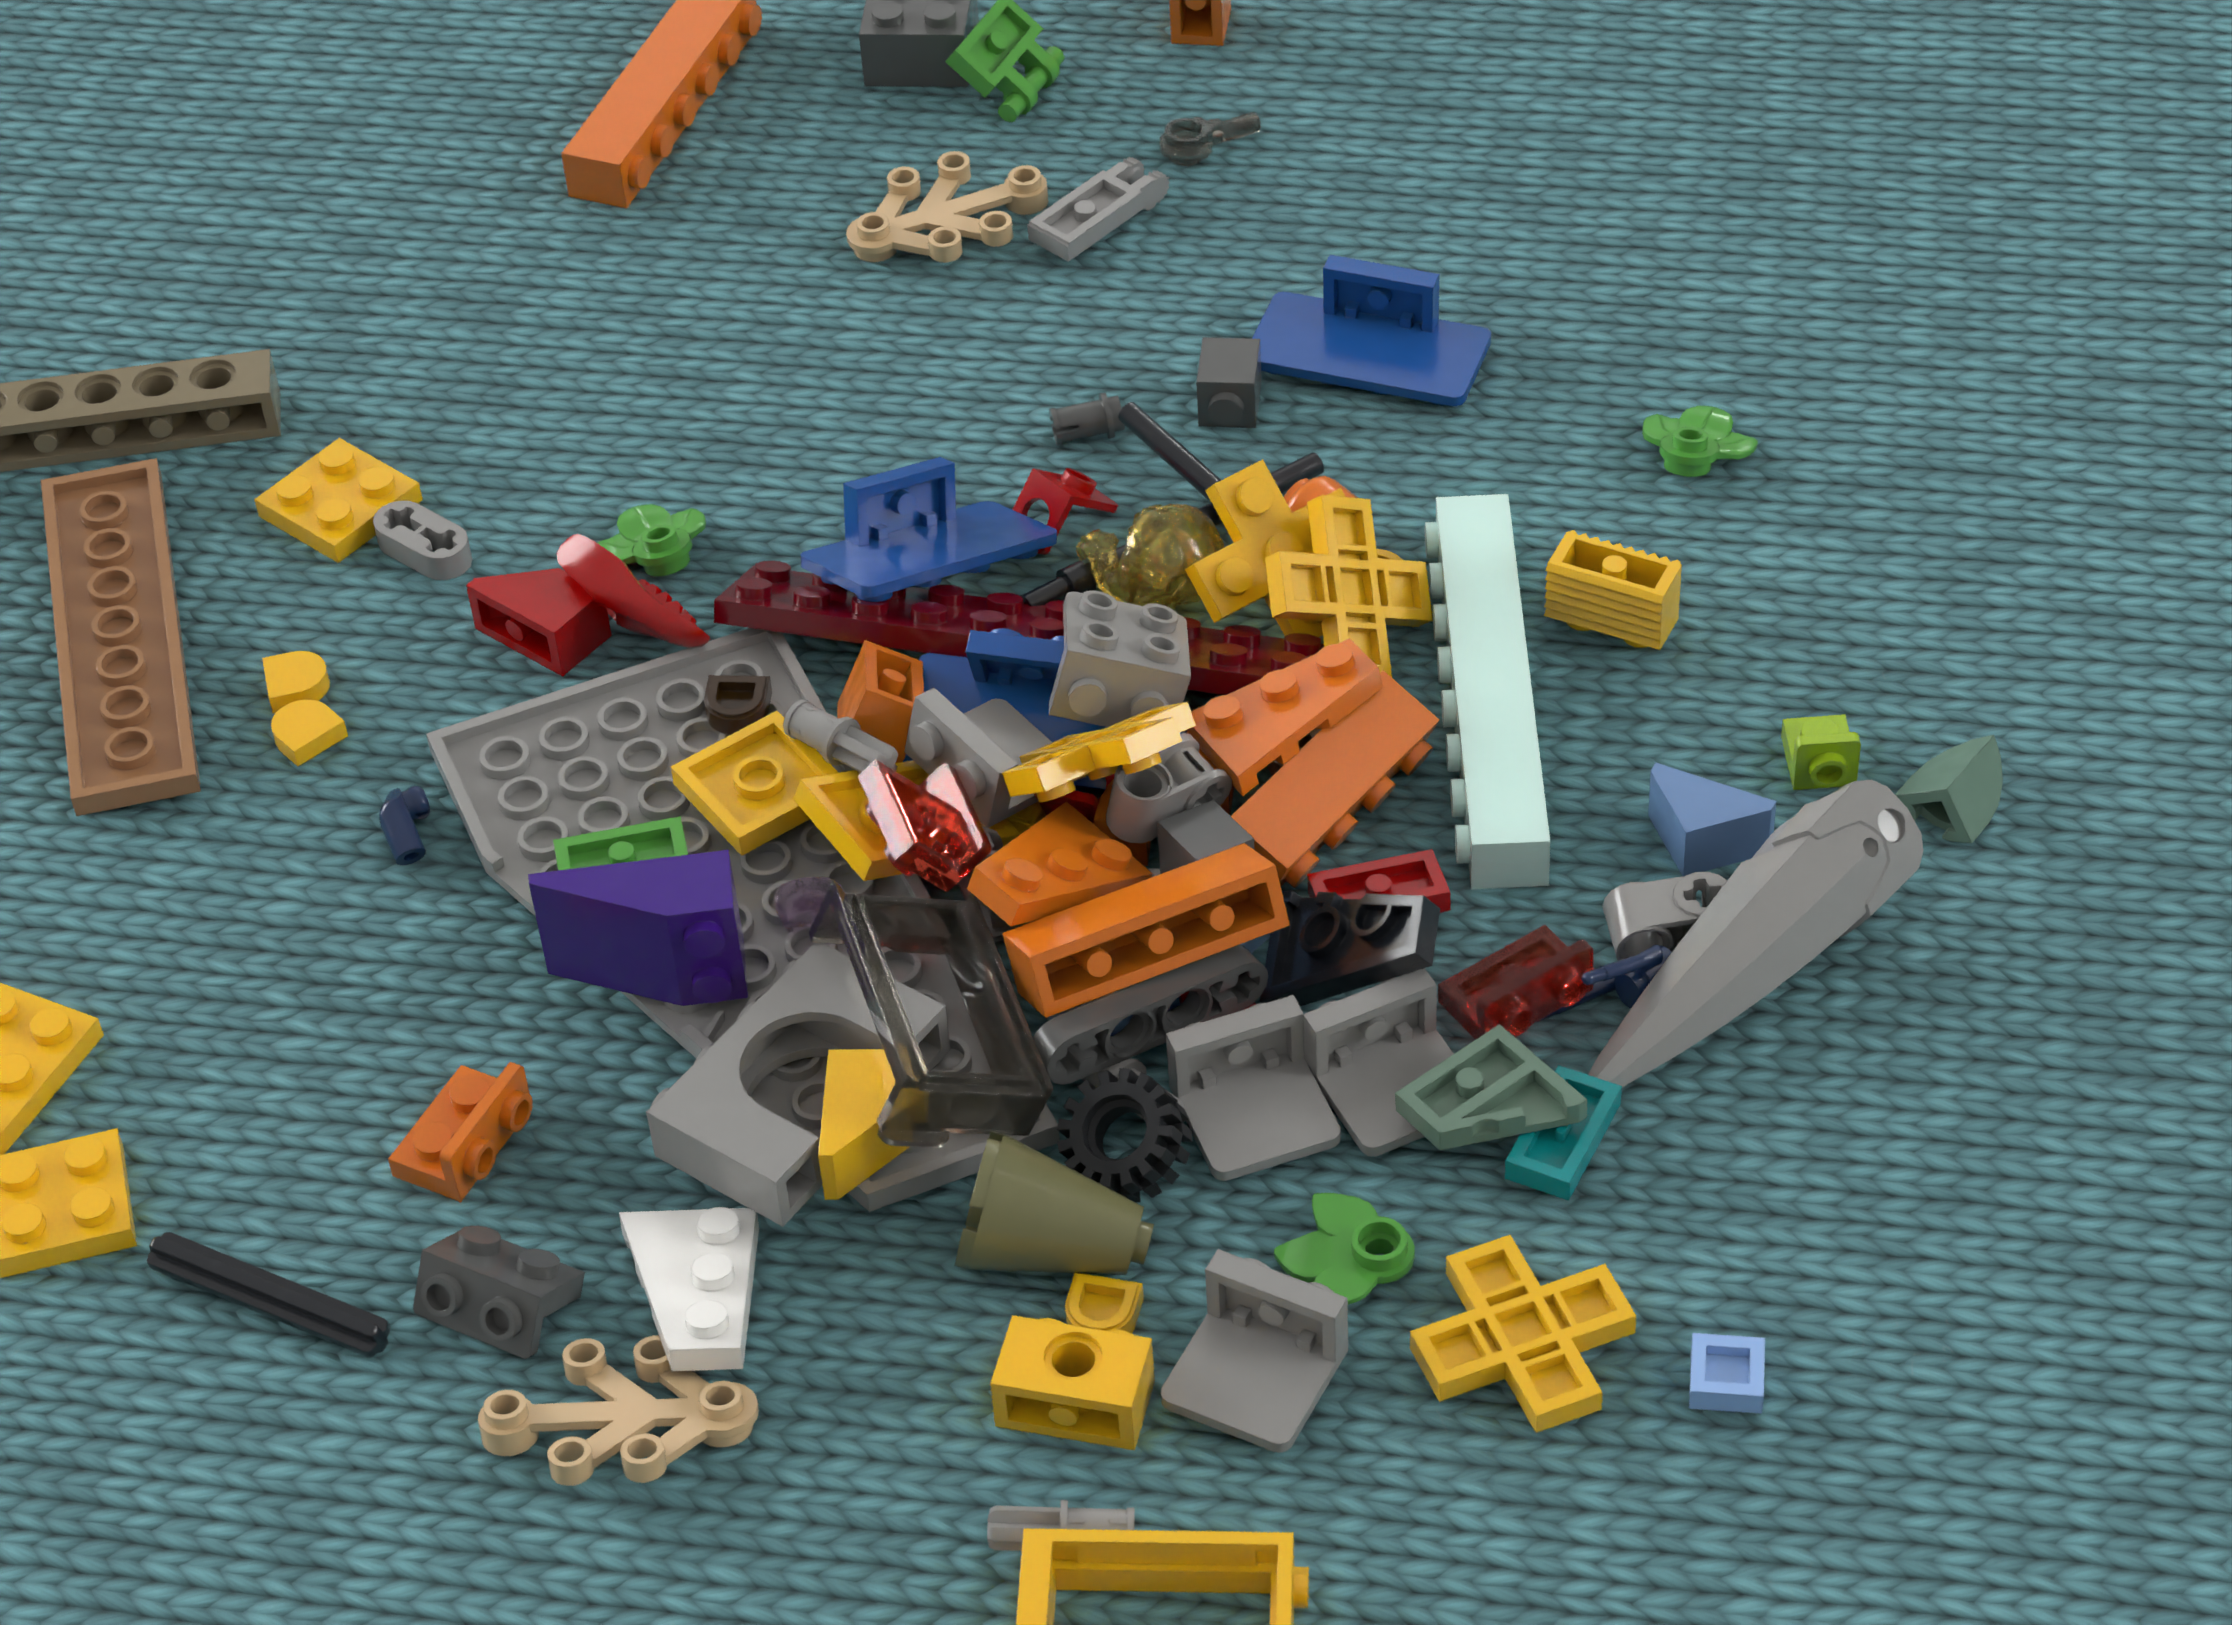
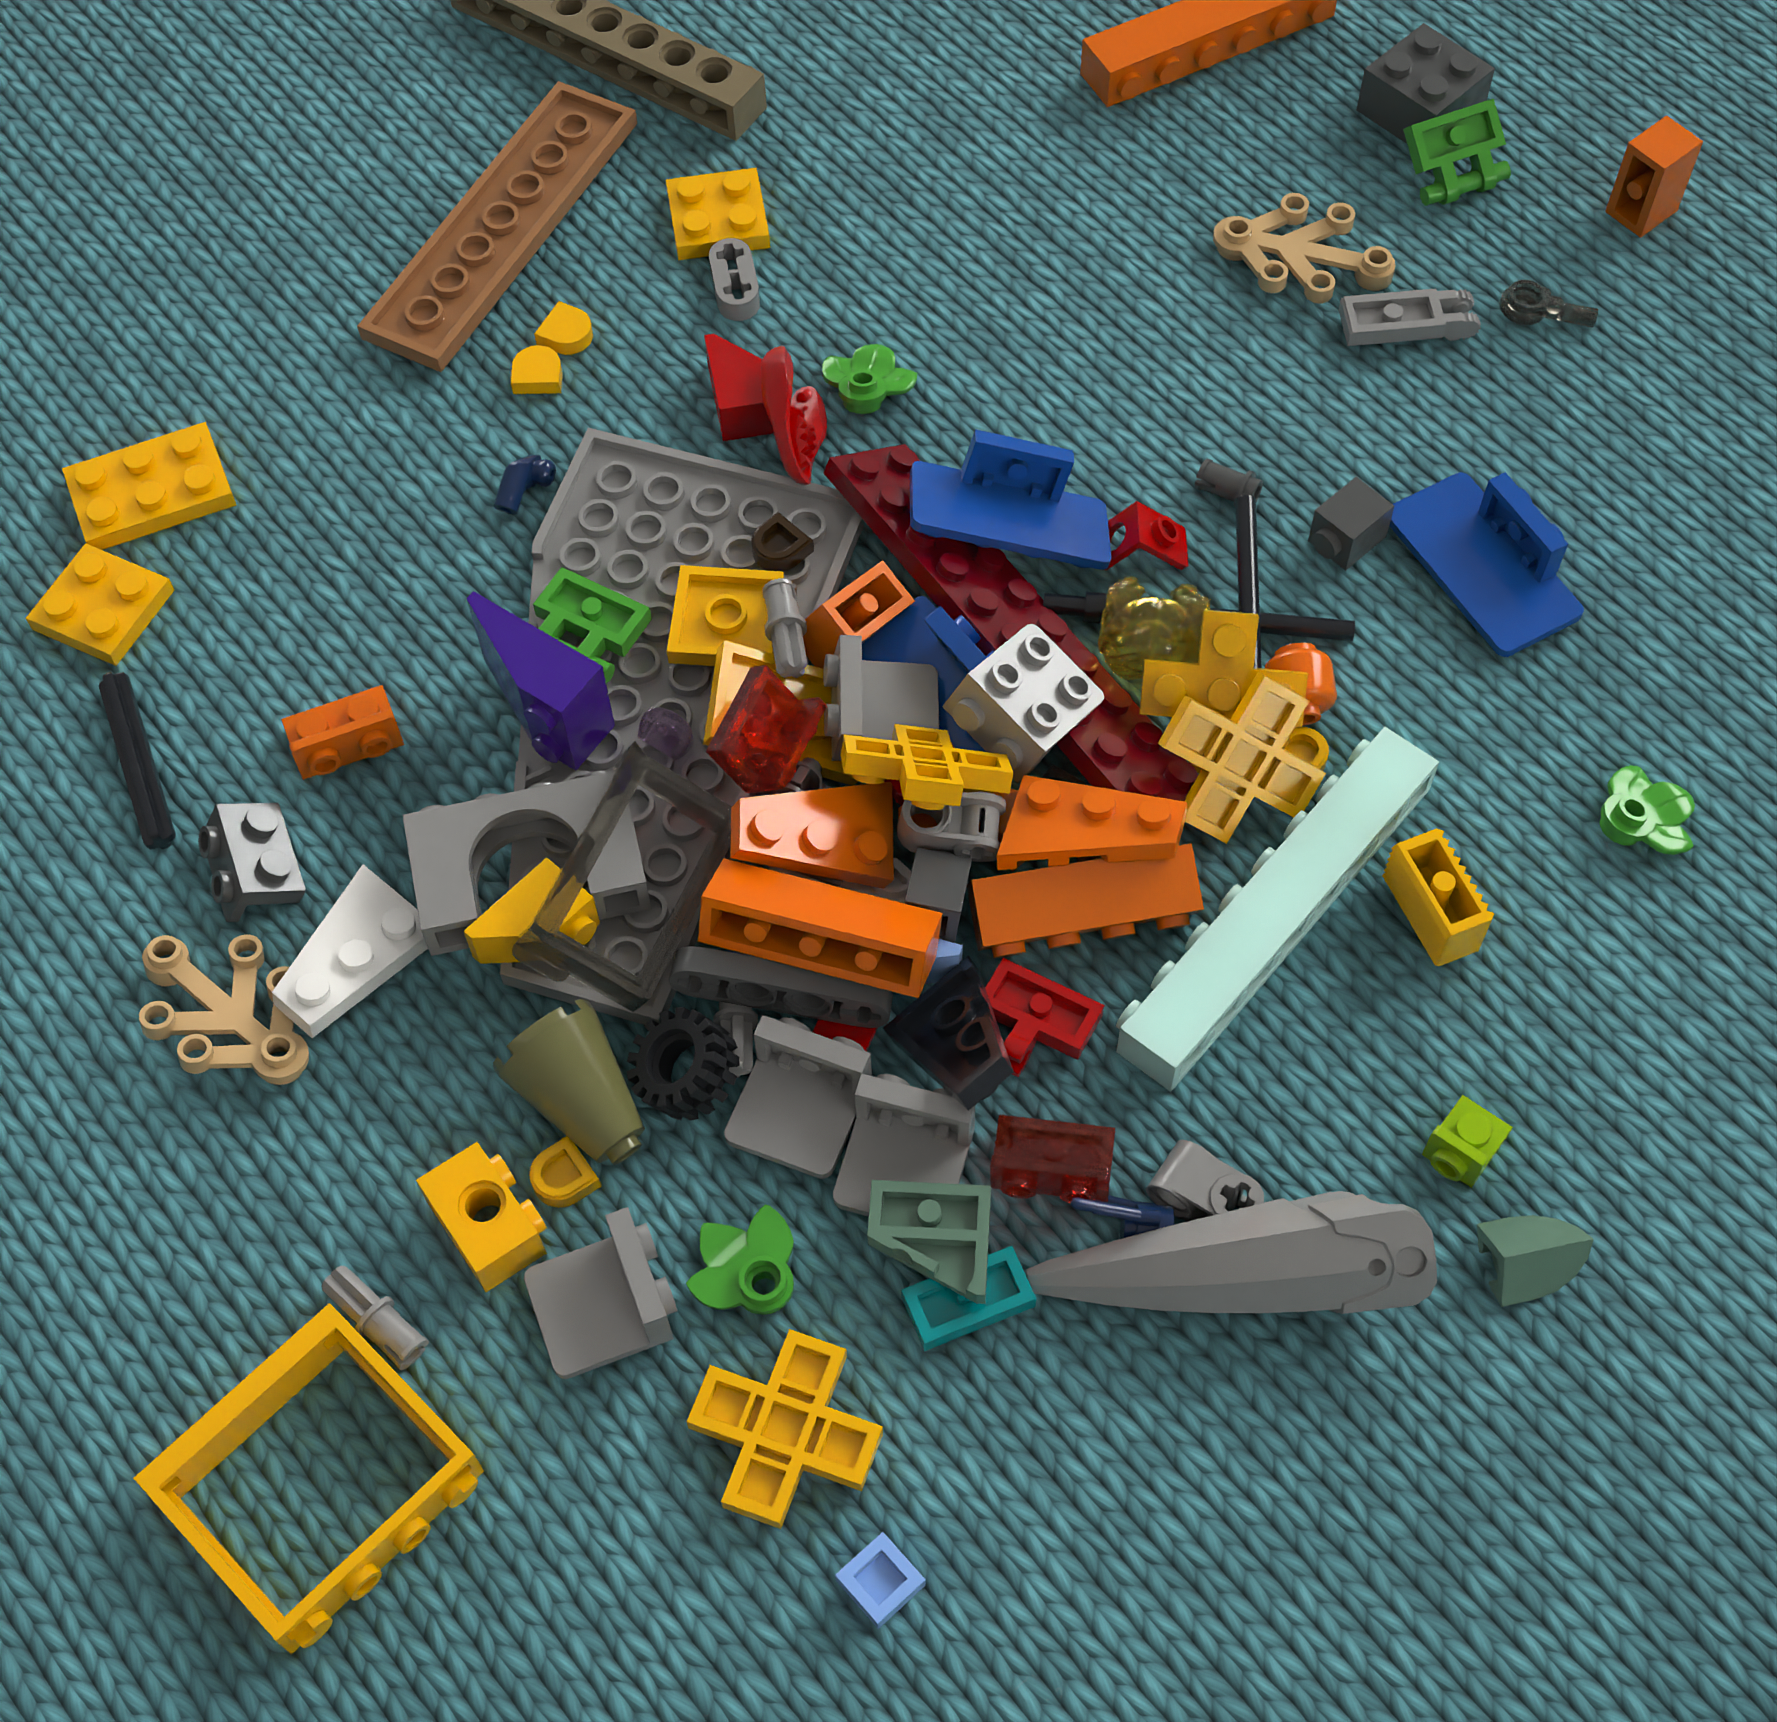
camera: 40 degrees right, 15 degrees up
medium blue slope [1648,763,1777,876] -> none

